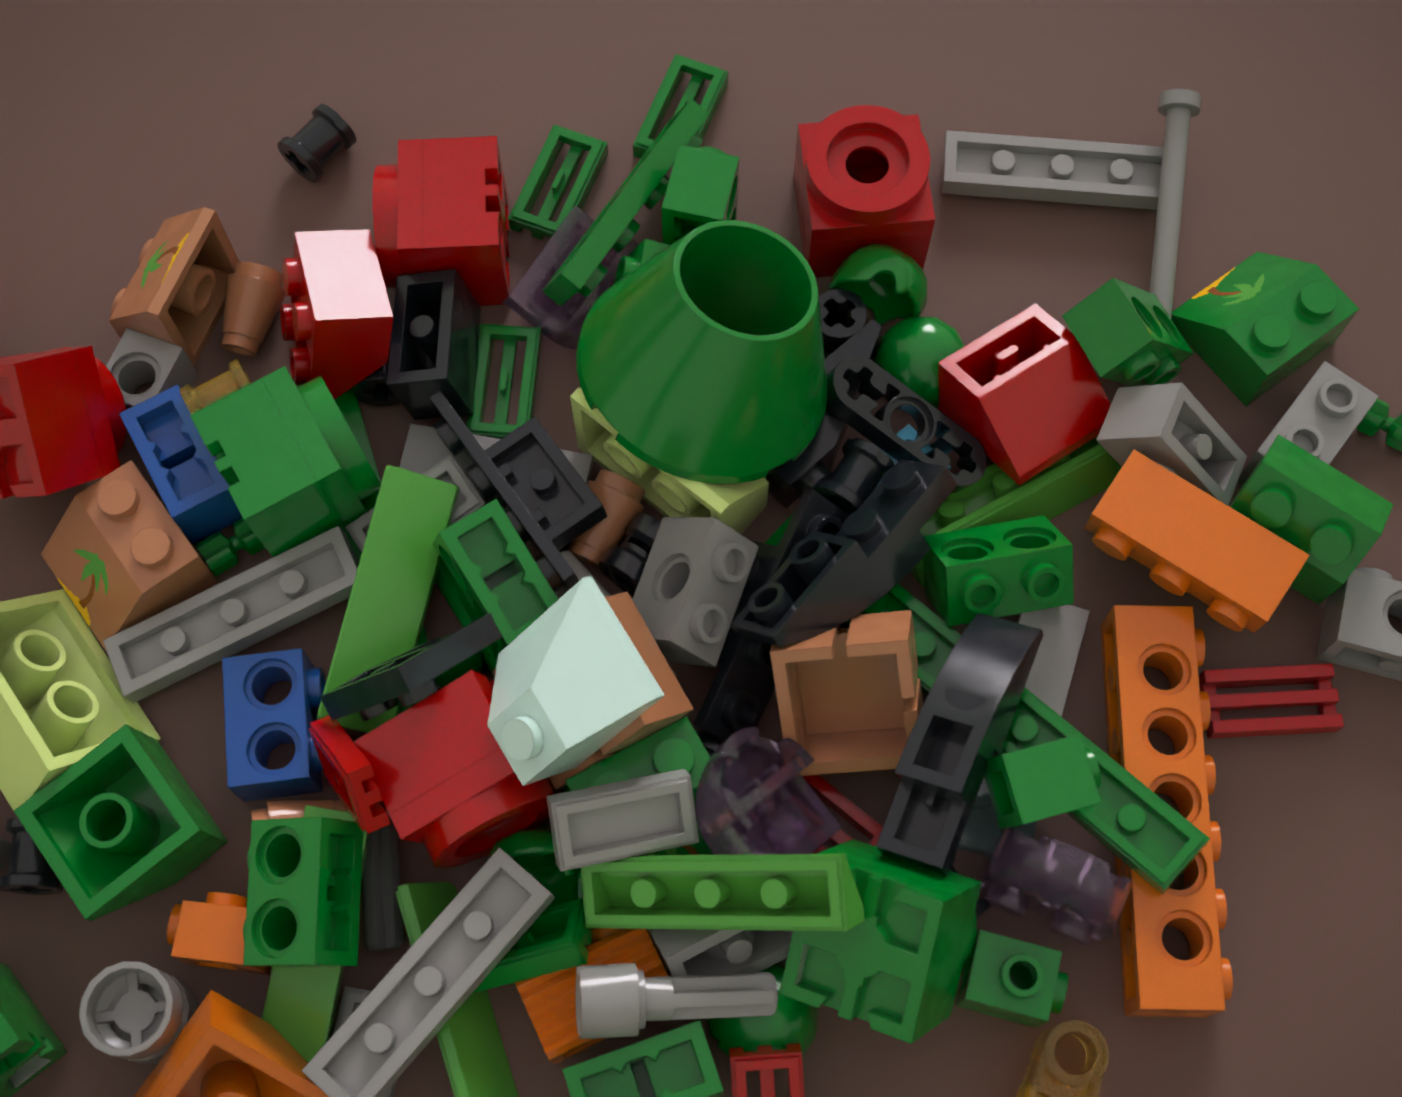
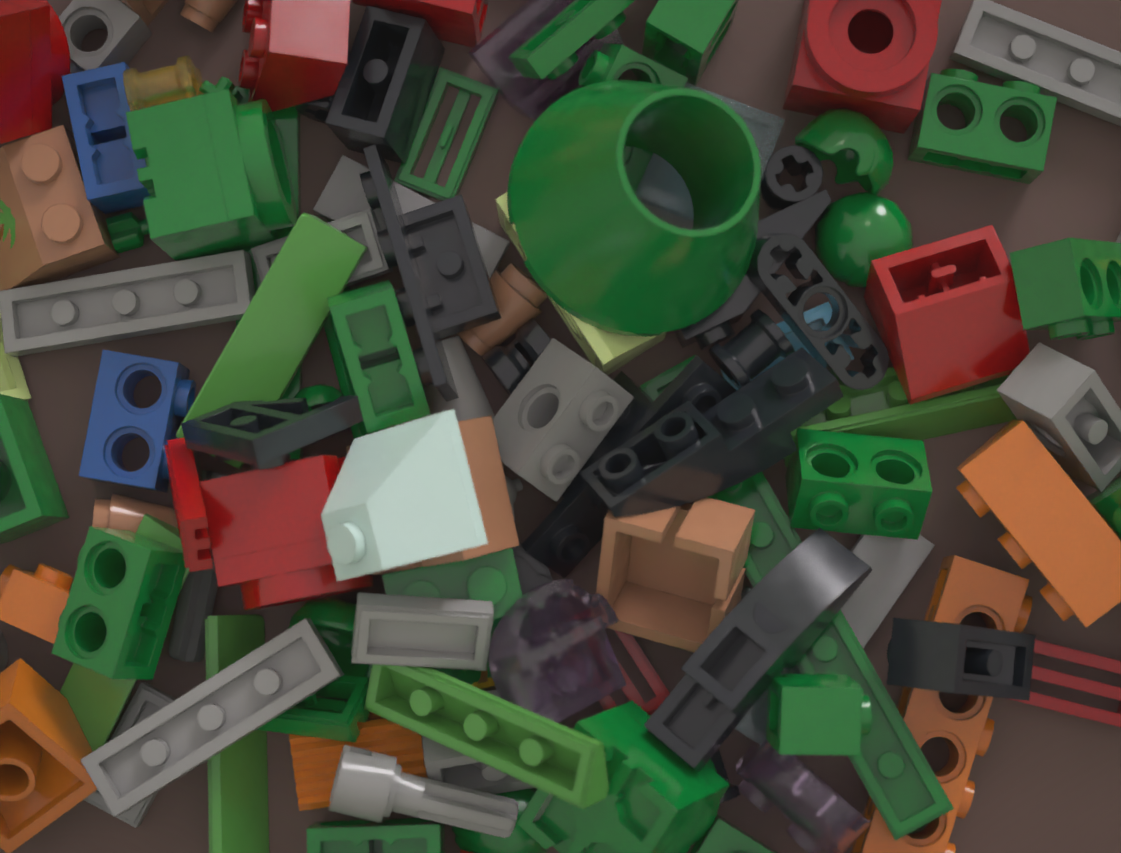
camera: 20 degrees right, 15 degrees up
none -> black slope [887,618,1035,701]
none -> green brick [907,69,1057,184]

